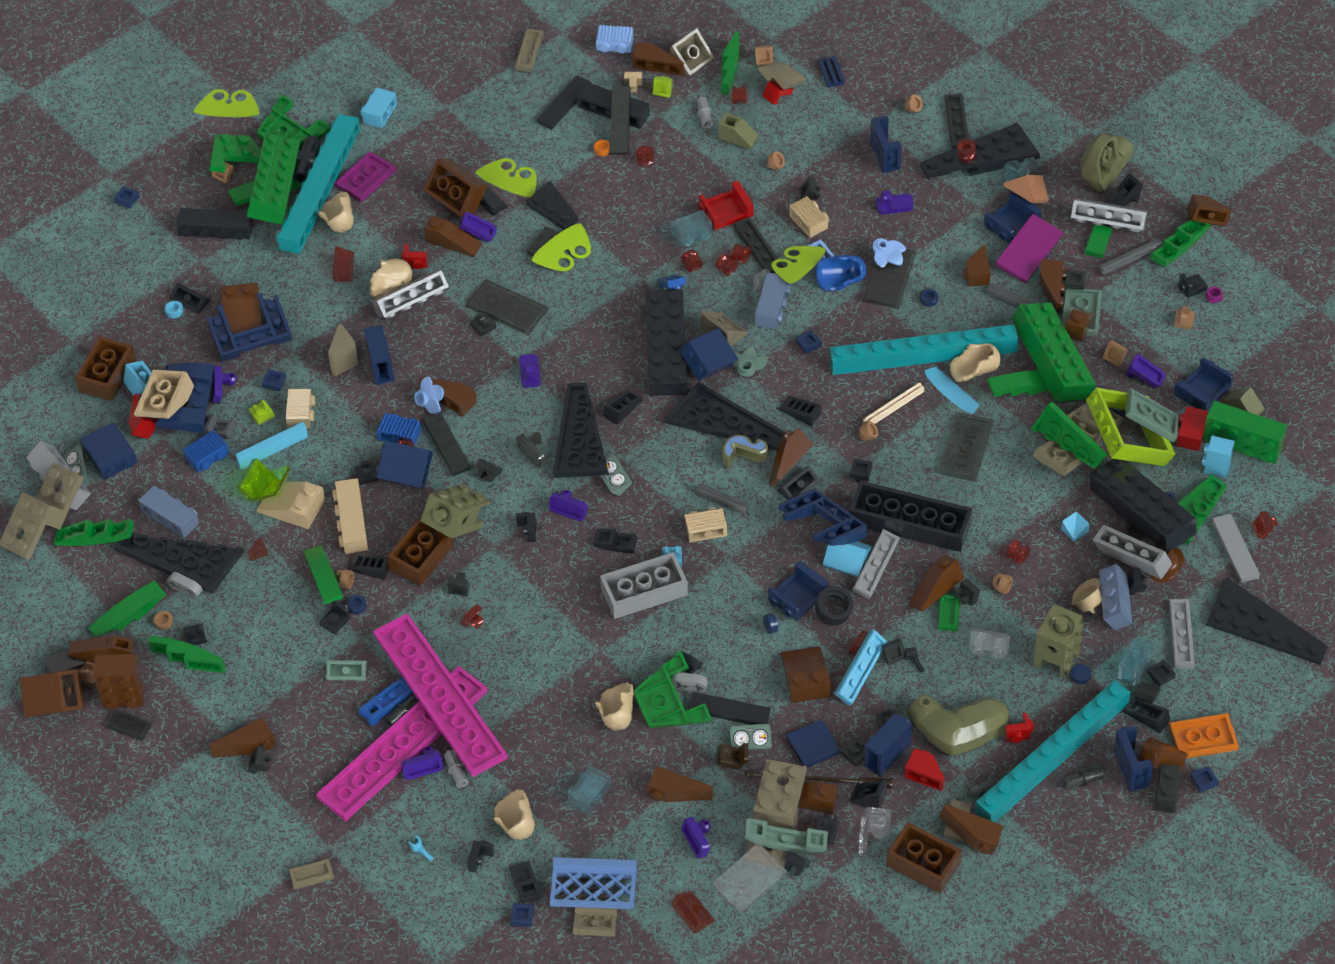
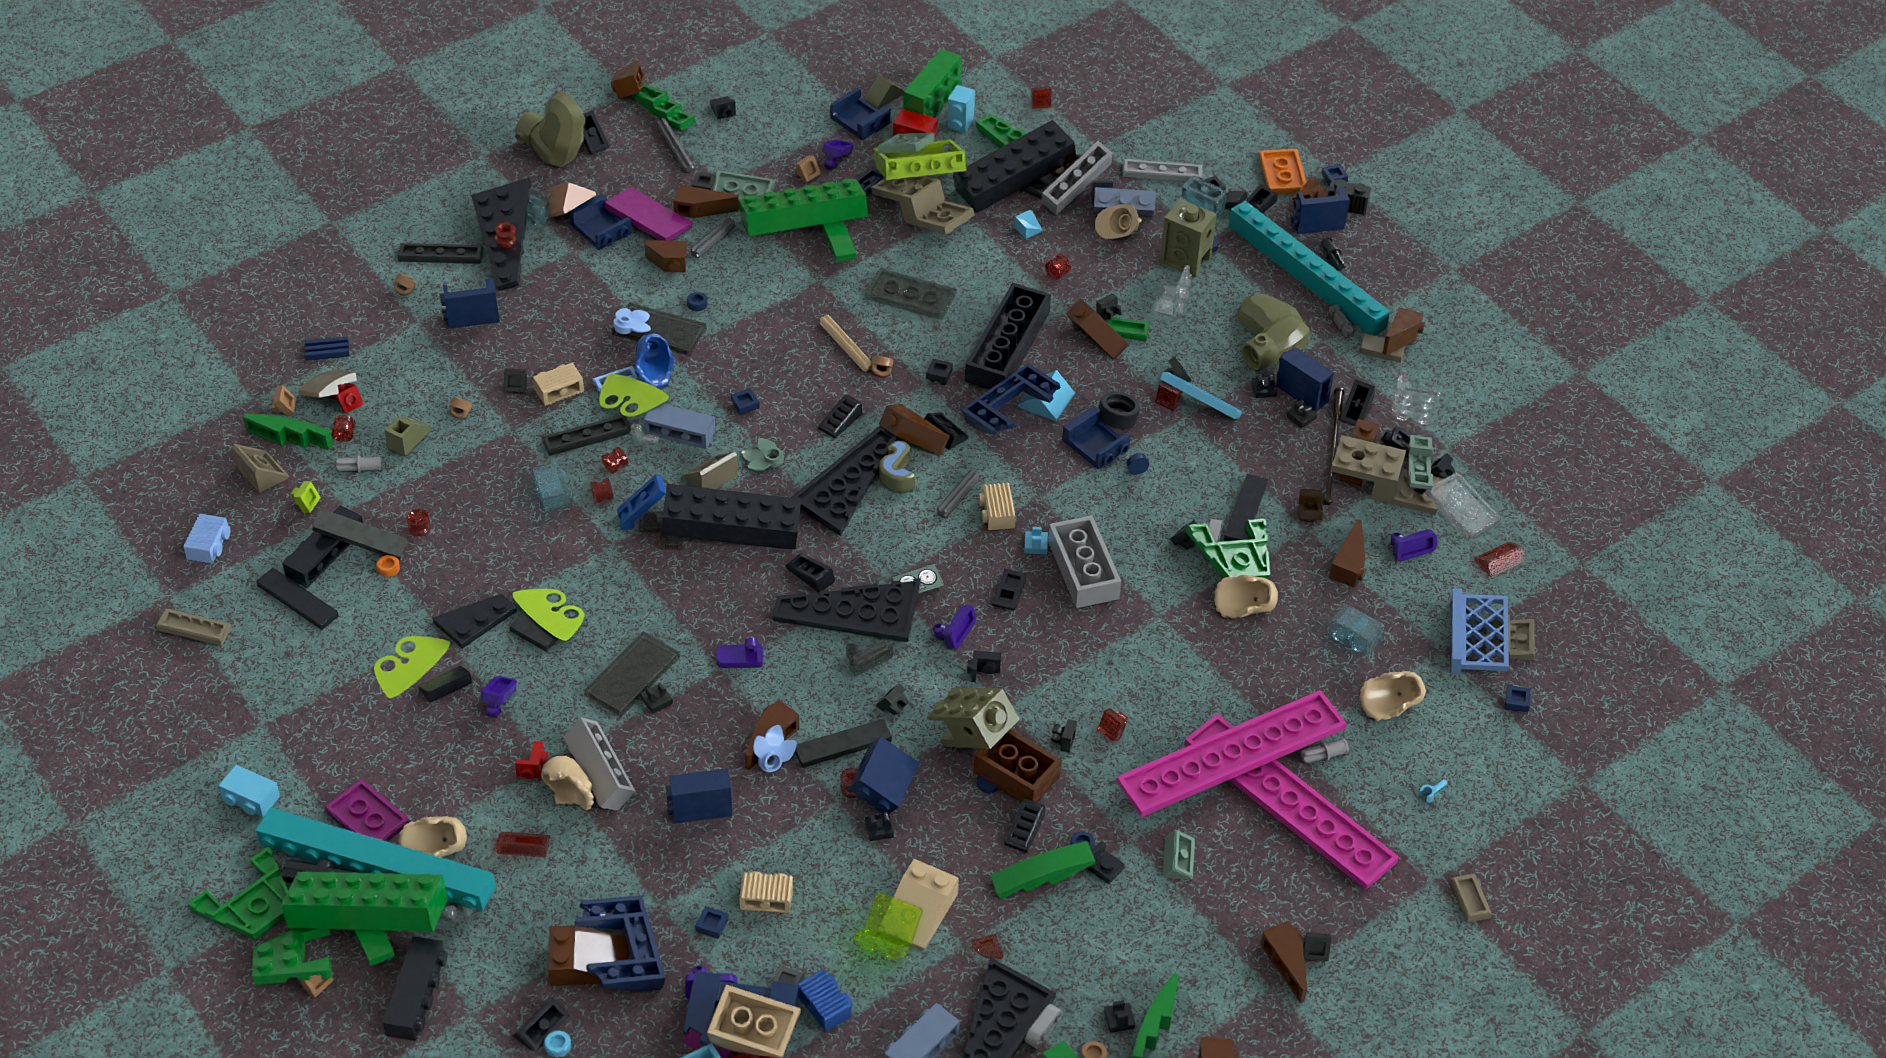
camera: 90 degrees left, 5 degrees down
lime piece [194,89,259,117] -> none
medium azure tile [236,422,308,469] -> none
lime tile [249,400,275,425] -> none
dark tan slope [328,324,359,376] -> none
tan brick [332,478,368,554] -> none
medium nougat tile [335,569,354,589] -> none
blue plate [358,678,414,726] -> none
blue brick [376,413,421,447] -> none
pearl dark grey axle [385,694,419,727] -> none
dark purple piece [401,746,444,780] -> none
reddish brown brick [423,158,488,217] -> none
reddish brown slope [424,215,482,257] -> none
black bracket [468,840,494,873] -> none
black slope [509,861,542,904] -> none
tan tile [624,72,643,93] -> none
reddish brown slope [632,42,684,76] -> none
dark blue brick [679,328,738,381] -> none
red panel [697,181,754,230] -> none
slope [730,724,772,750] -> none
clear red wheel [731,243,751,264] -> none
reddish brown slope [780,646,831,703] -> none
dark blue tile [786,719,841,768] -> none
teal brick [830,324,1018,375] -> none
light grey tile [852,529,900,599] -> none
dark purple piece [876,190,913,215] -> none
reddish brown brick [886,822,962,894] -> none
black hand [905,647,925,673] -> none
red slope [905,748,945,792] -> none
medium azure piece [925,366,982,414] -> none
tan piece [950,343,1001,382] -> none
medium nougat tile [993,574,1013,595] -> none
red bracket [1005,713,1034,743] -> none
green wing [1031,402,1107,469] -> none
reddish brown slope [1065,308,1095,342] -> none
light grey brick [1071,198,1148,232] -> none
green tile [1085,224,1113,259] -> none
medium nougat tile [1174,306,1195,330] -> none
magenta plate [1205,286,1223,303] -> none
black wing [1206,577,1328,665] -> none
light grey tile [1212,514,1260,583] -> none

